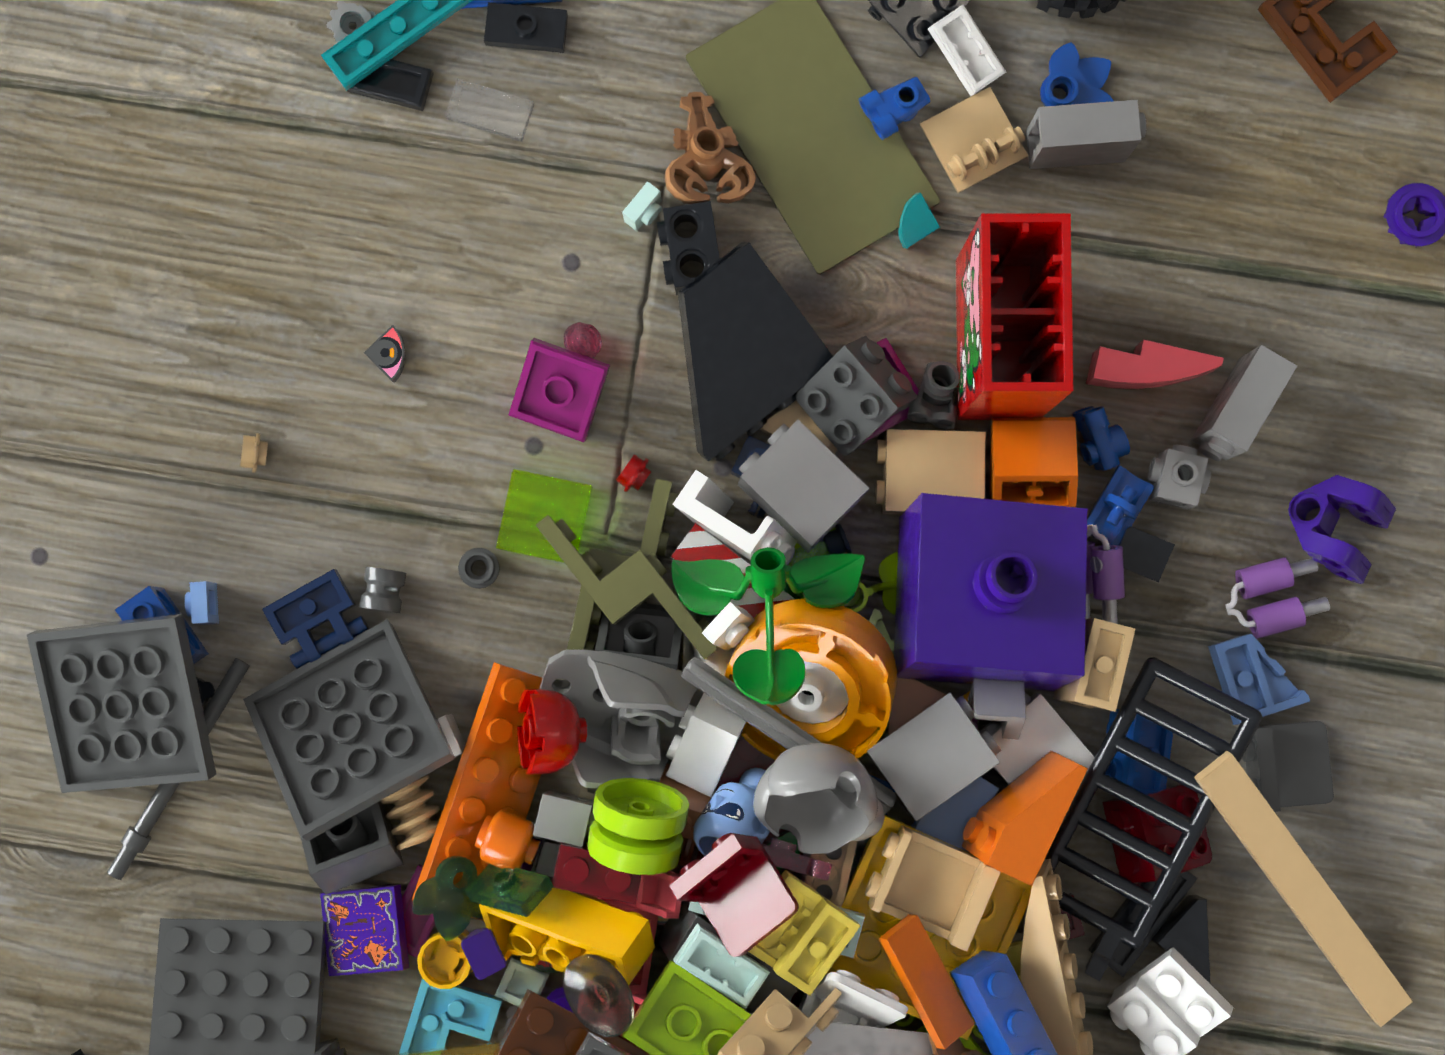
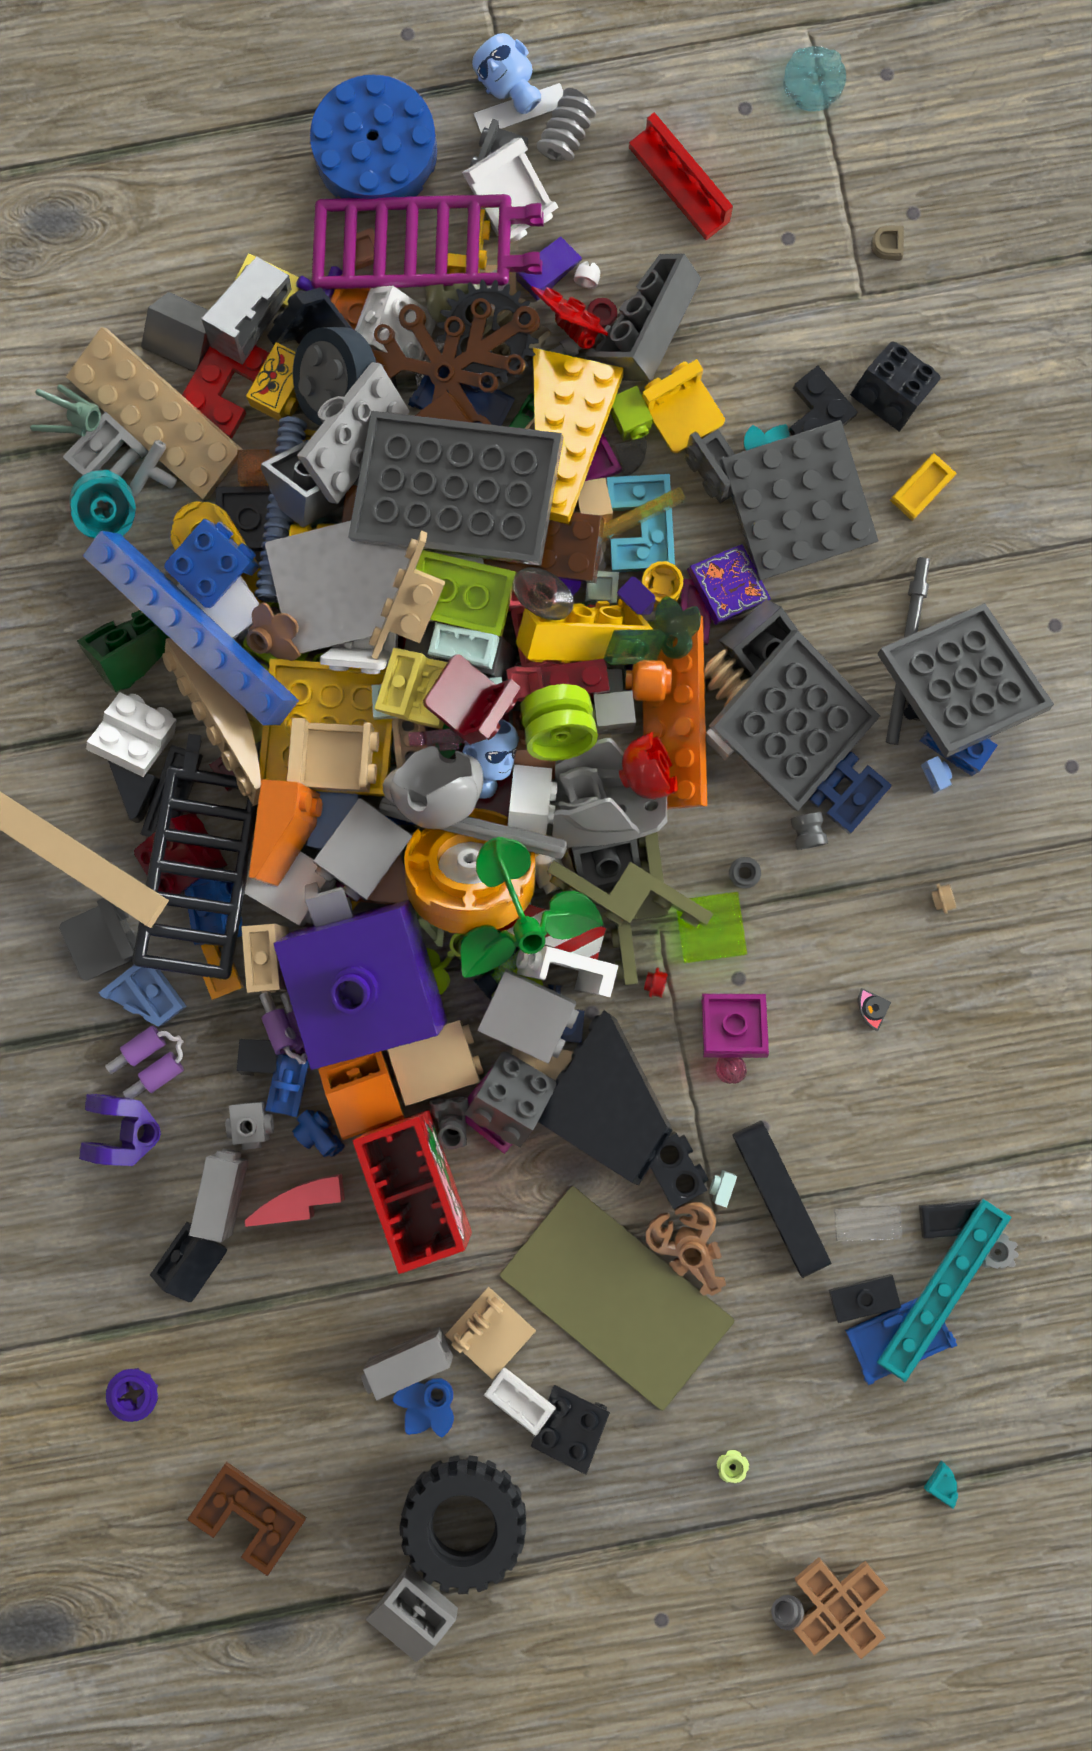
camera: 160 degrees right, 0 degrees up
white plate [702,602,755,651] -> none
blue plate [859,77,930,140] -> none
orange tile [879,914,974,1050] -> none
teal tile [898,193,940,249] -> none
none -> black panel [150,1222,227,1302]
none -> light orange plate [201,944,244,1000]
none -> black beam [732,1121,832,1278]
none -> yellow tile [890,453,957,521]

